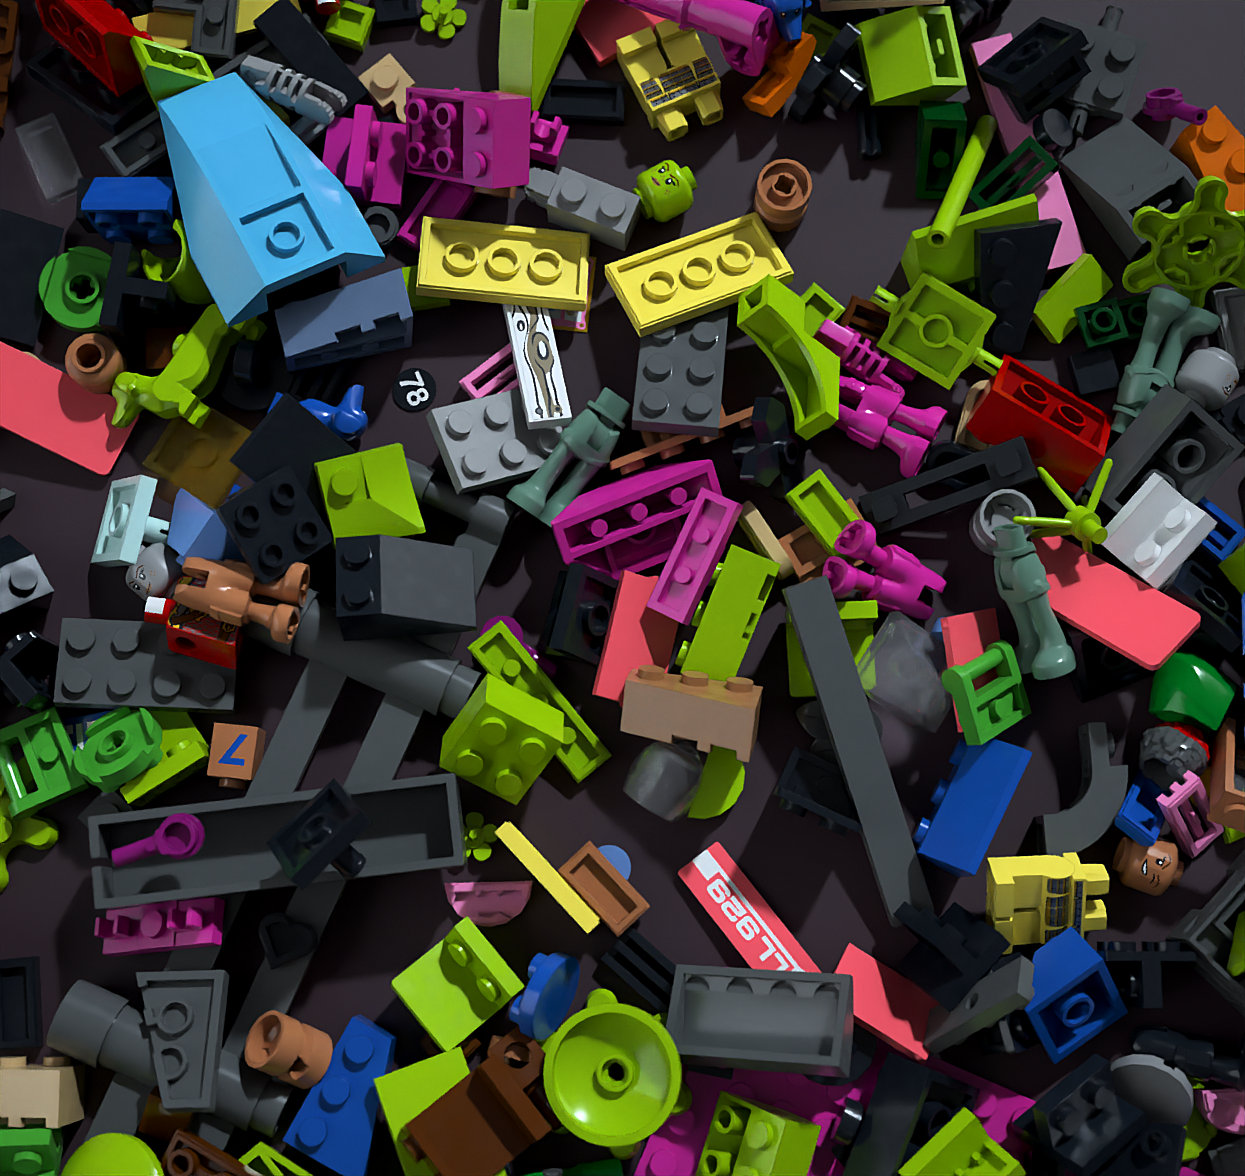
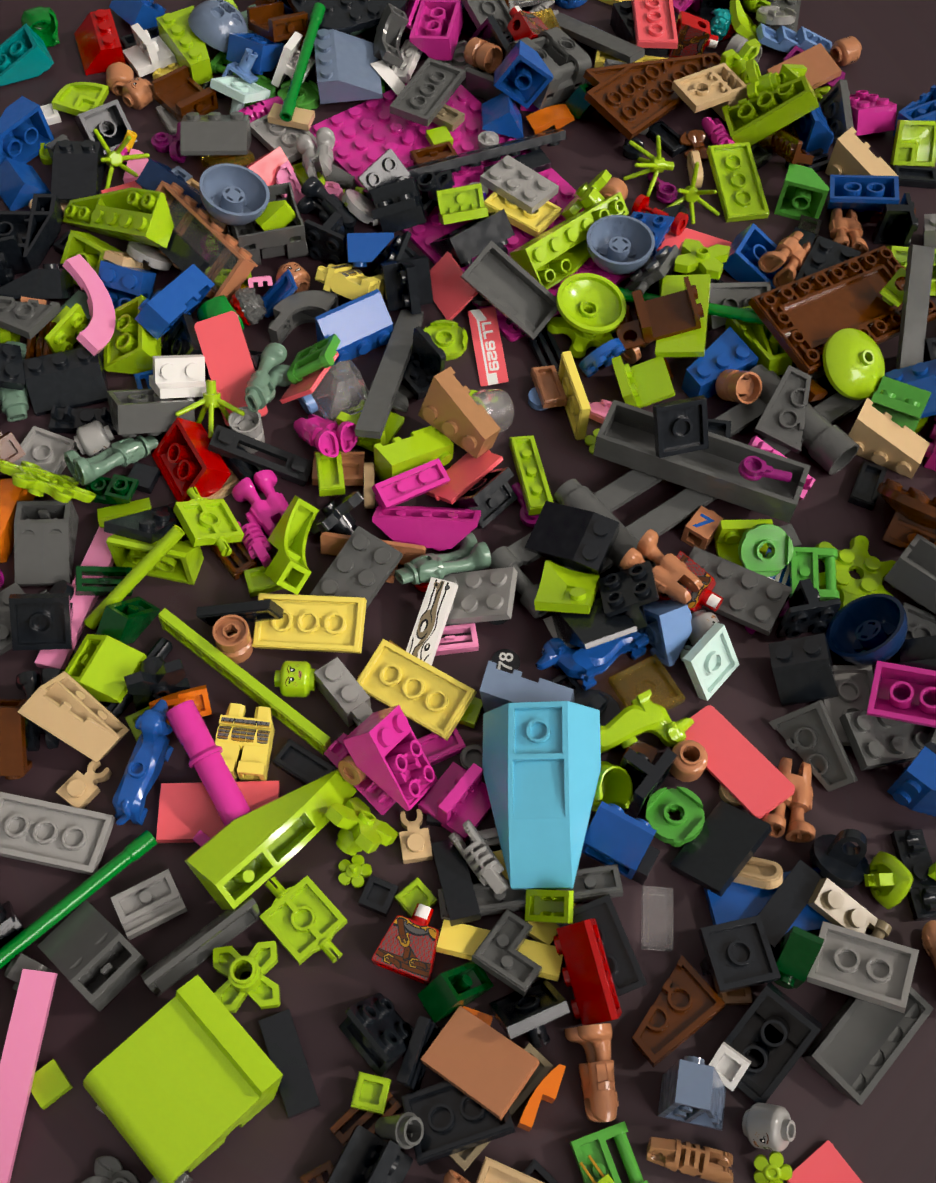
camera: 155 degrees left, 20 degrees down
lime brick [439,673,564,805] -> none
dark grey tile [923,956,1034,1054] -> none
none -> lime tile [158,608,331,756]
none -> black tile [196,599,284,626]
none -> lime plant [324,797,399,856]
none -> lime tile [423,319,468,361]

